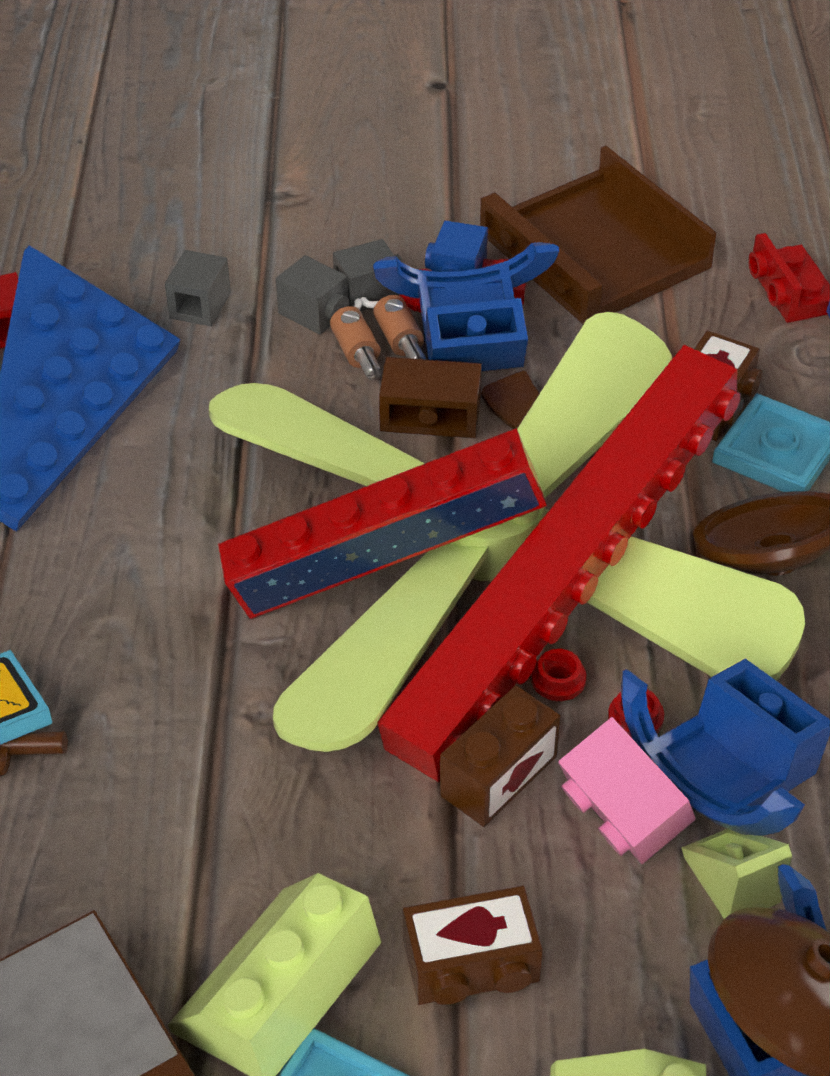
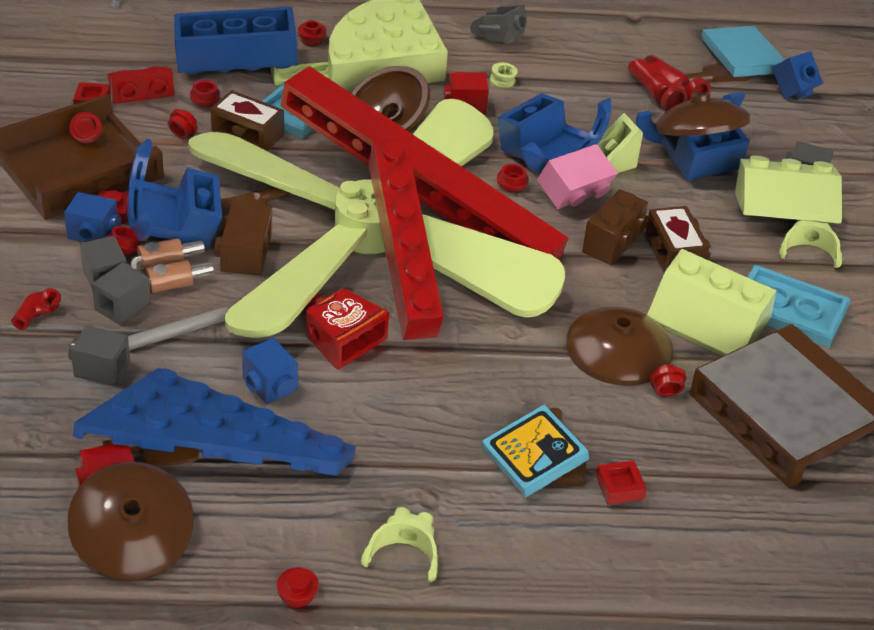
camera: 95 degrees left, 5 degrees down
reddish brown brick [440,685,561,827] -> none
none -> red arm [11,288,61,330]
none -> red plate [69,112,102,144]
none -> red plate [73,82,111,105]
none -> light grey bar [128,306,228,351]
none -> red plate [167,109,198,139]
none -> red plate [190,80,221,107]
none -> blue brick [242,337,298,404]
none -> red torso [304,289,389,370]
none -> reddish brown dish [566,306,673,386]
none -> reddish brown brick [582,189,649,266]
none -> red plate [650,364,687,396]

